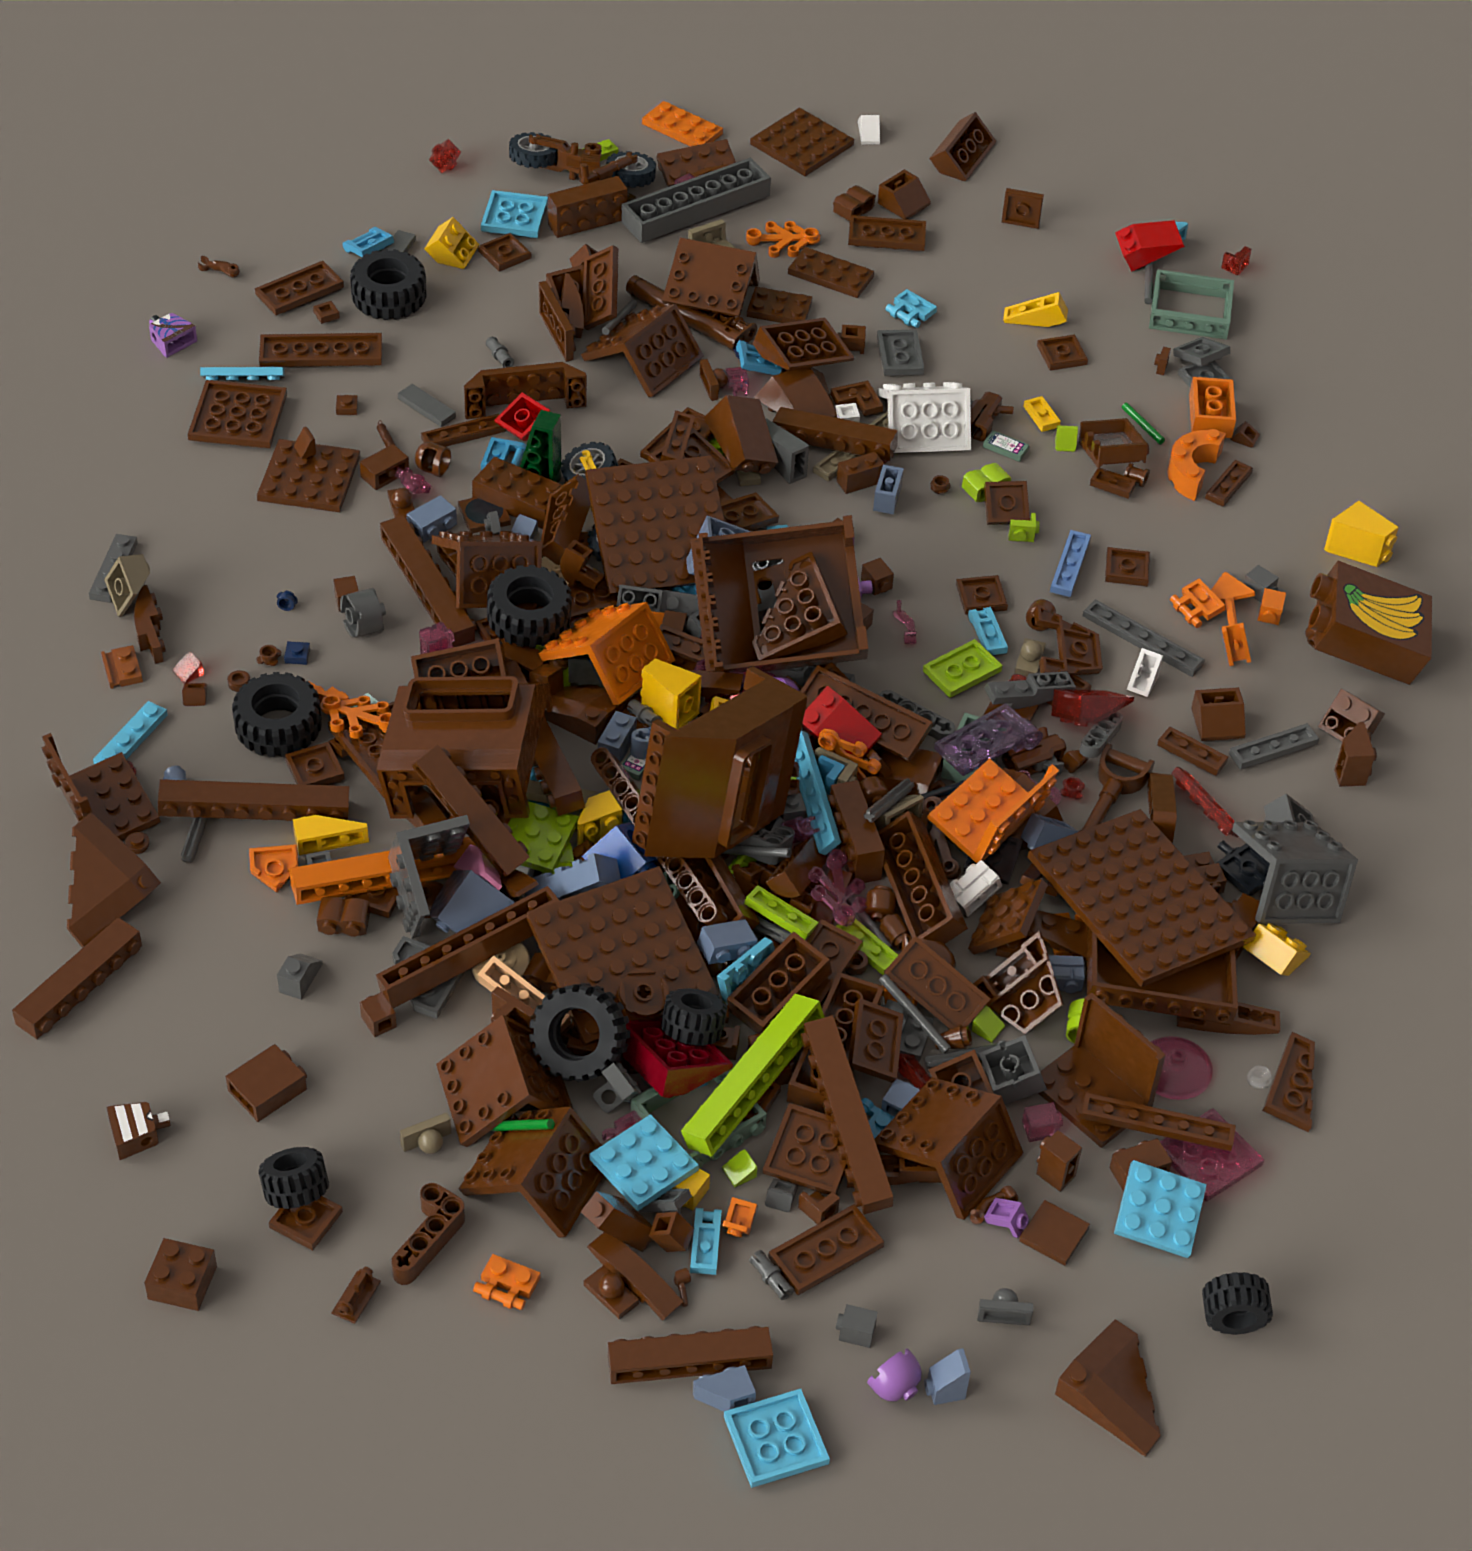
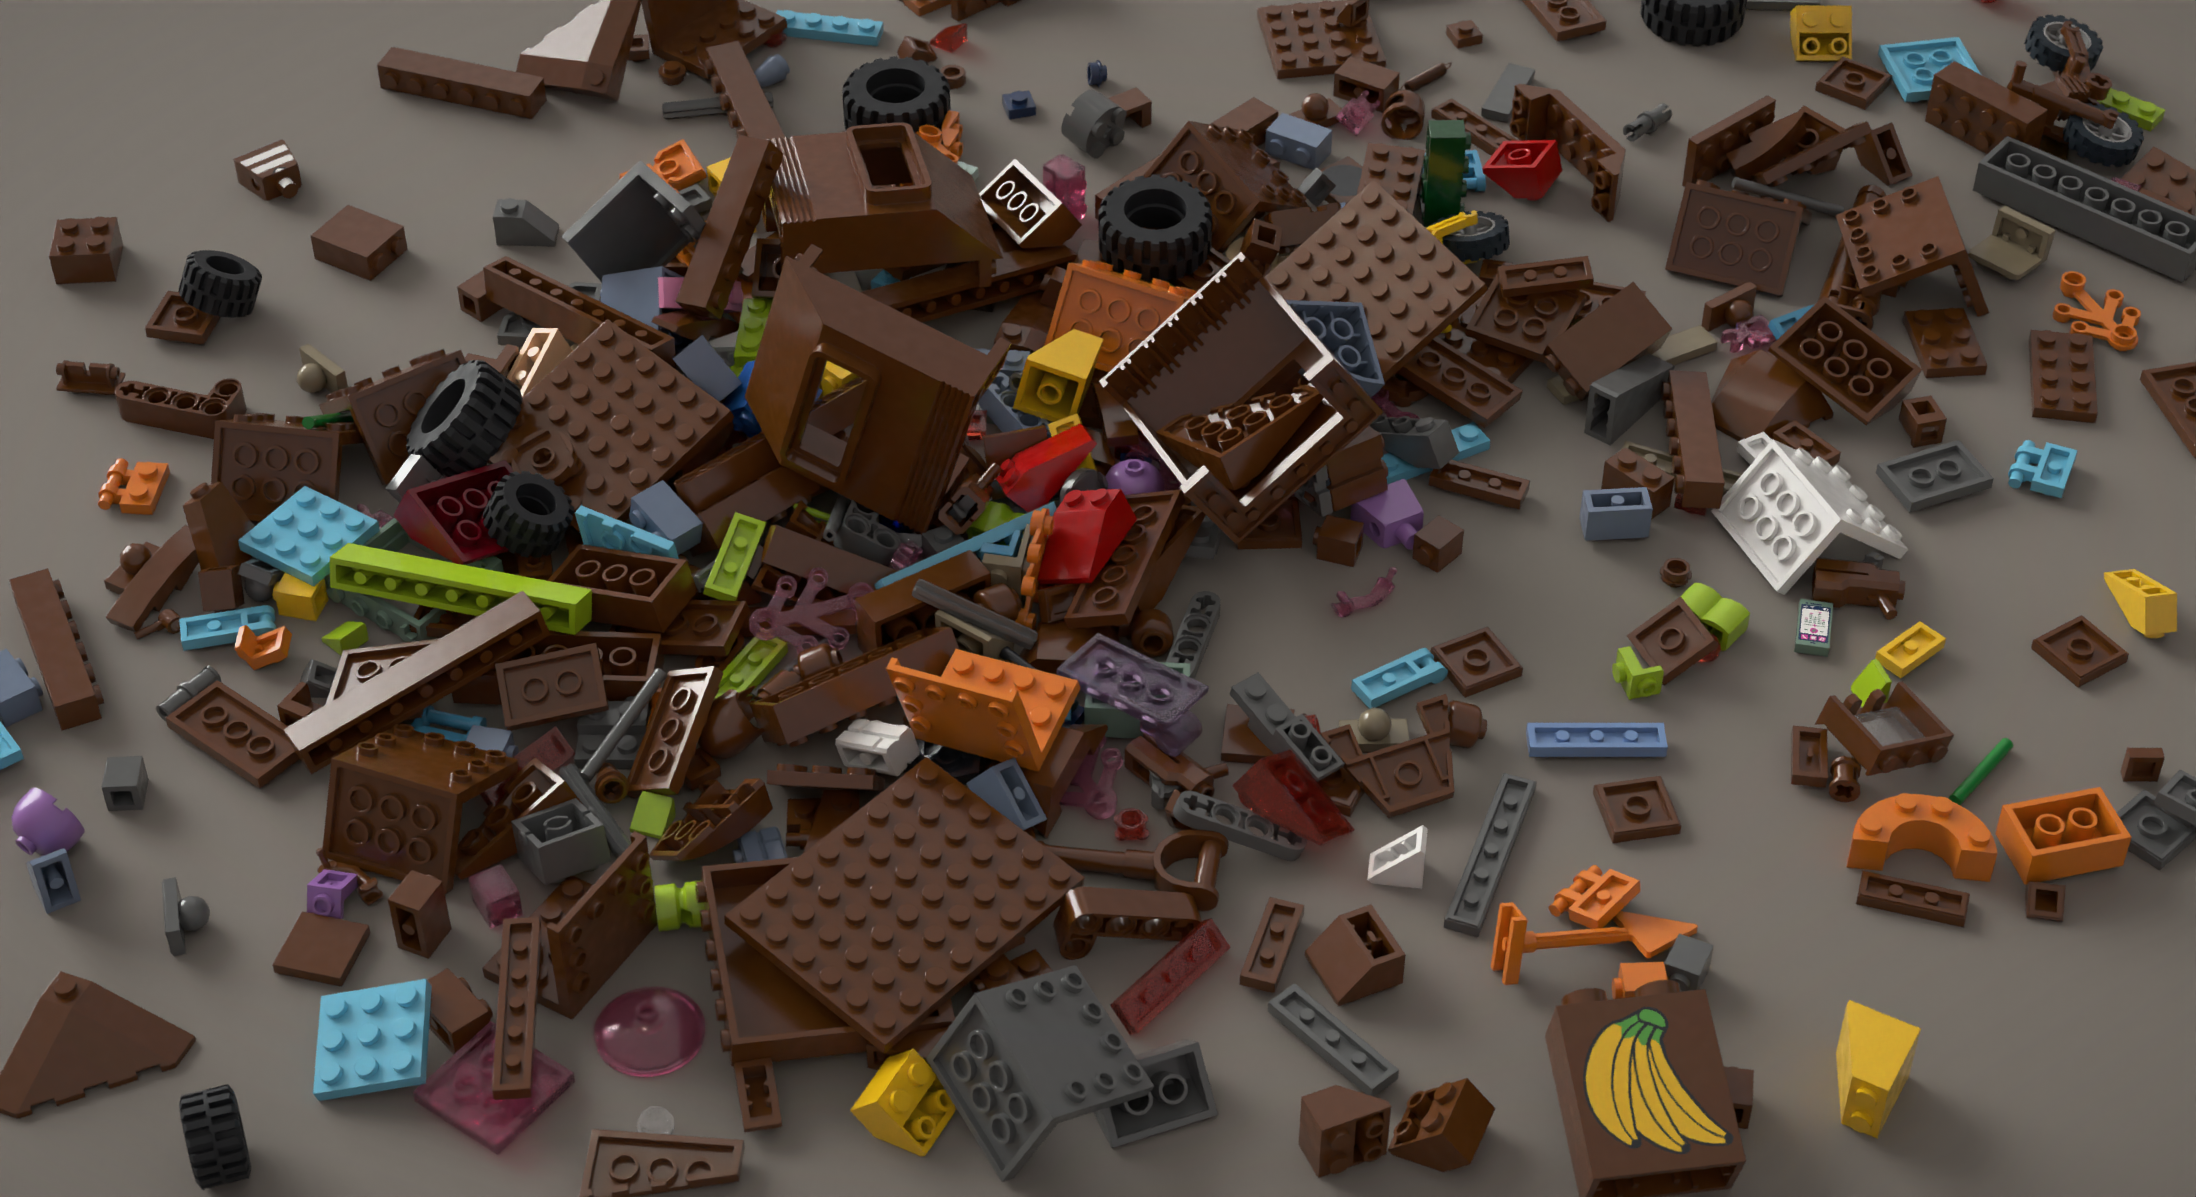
camera: 75 degrees right, 5 degrees down
reddish brown plate [256,645,282,666] -> none
lime plate [923,639,1003,698] -> none

